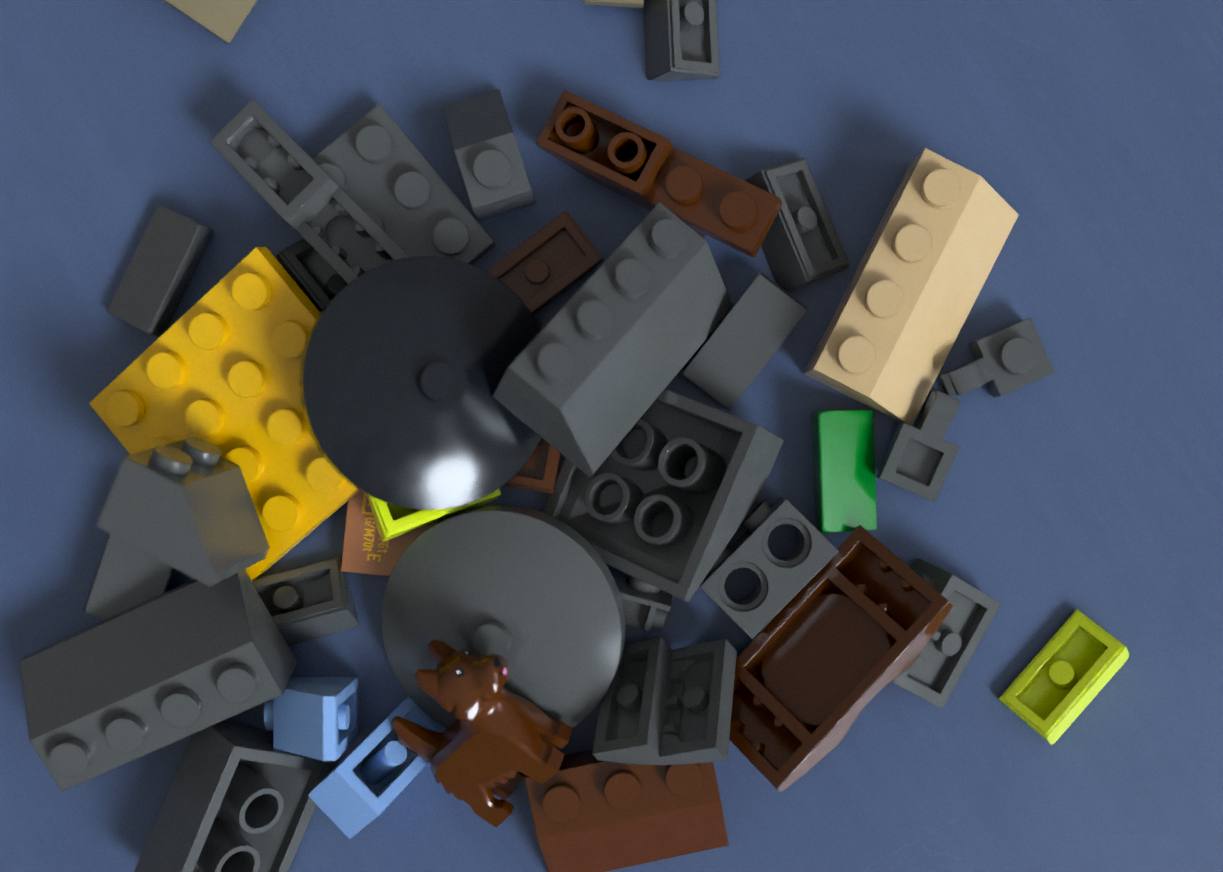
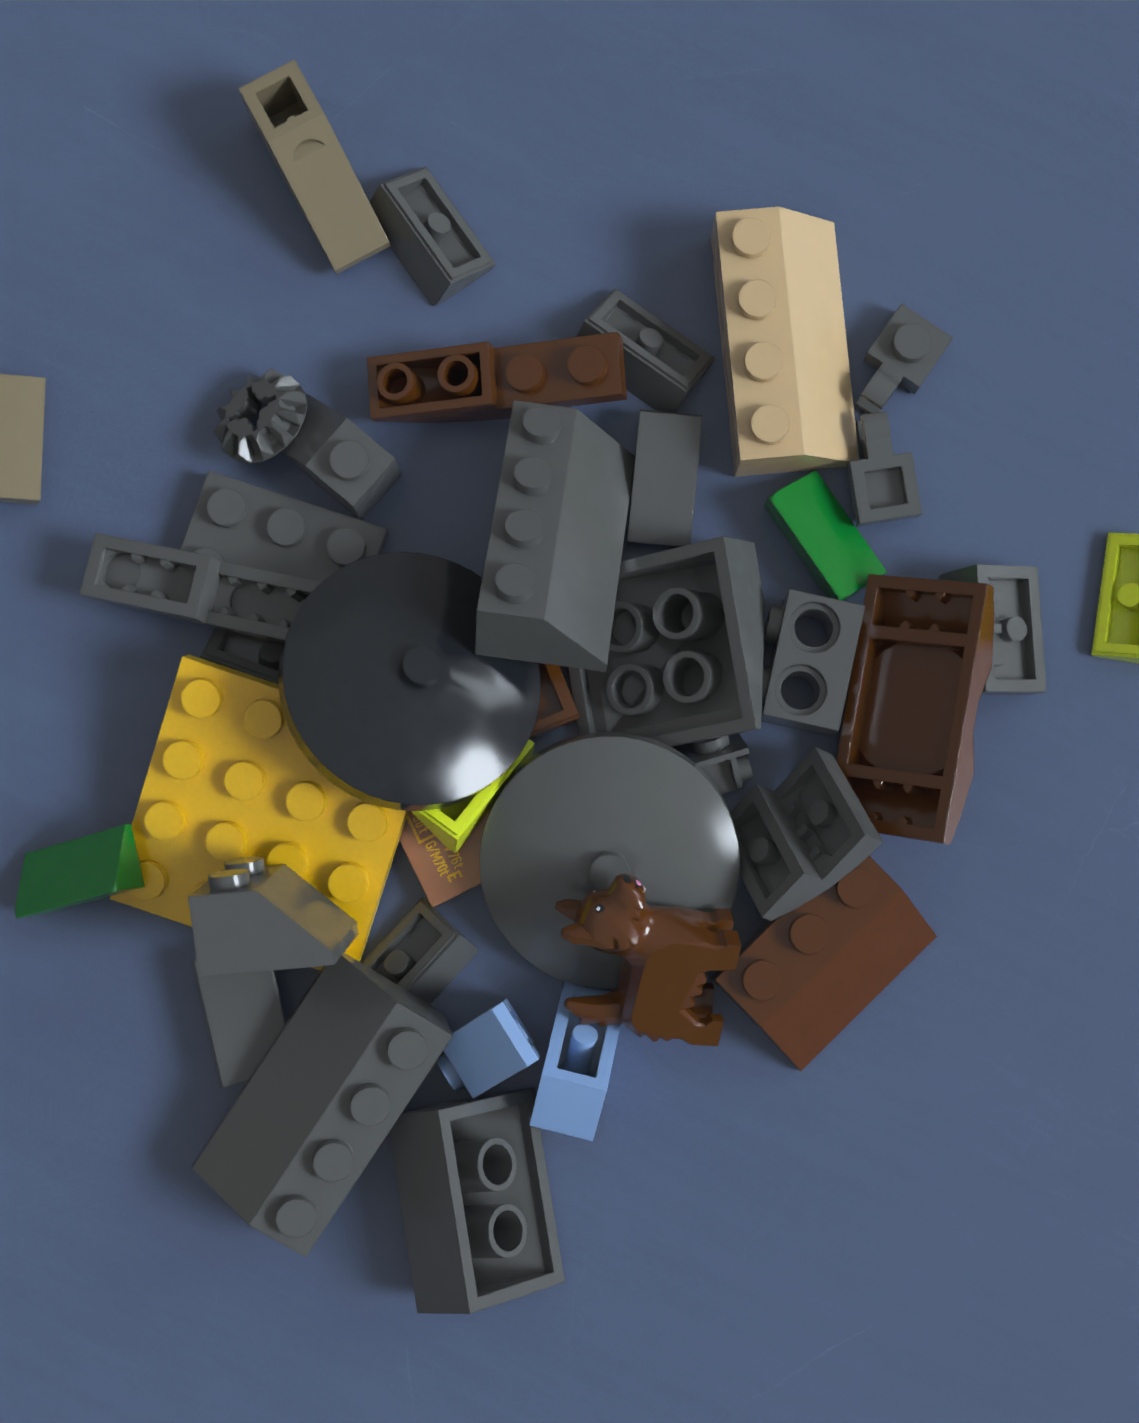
camera: 30 degrees left, 5 degrees down
dark grey slope [106,204,214,337] -> none
reddish brown hinge [486,210,603,315] -> none
none -> green slope [15,824,145,919]
none -> dark grey gear [213,368,307,464]

